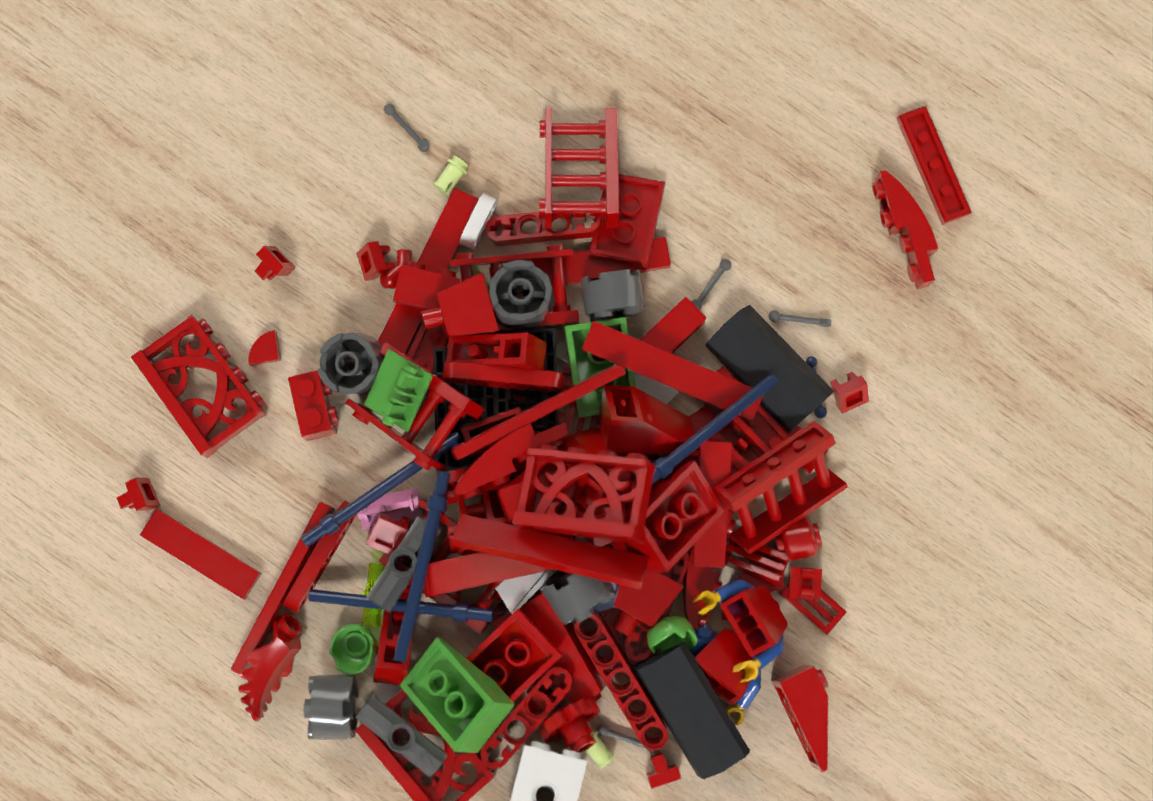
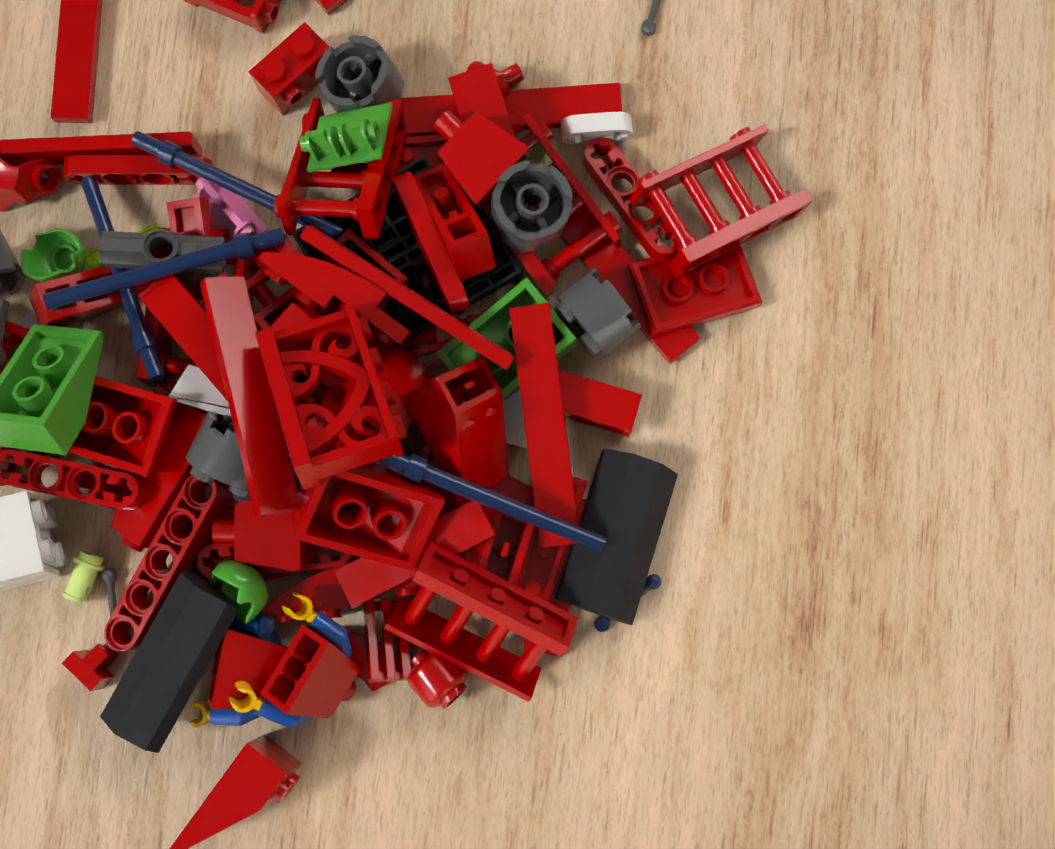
camera: 65 degrees right, 0 degrees up
red tile [356,241,395,281] -> none
yellowish green pin [433,156,469,196] -> none
red plant [538,698,600,753] -> none
dark grey hinge [691,259,732,310] -> none
dark grey hinge [768,310,832,327] -> none
red tile [779,584,847,635] -> none
red tile [788,567,822,600] -> none
red tile [830,372,869,414] -> none
red slope [872,170,939,289] -> none
red tile [896,105,972,225] -> none

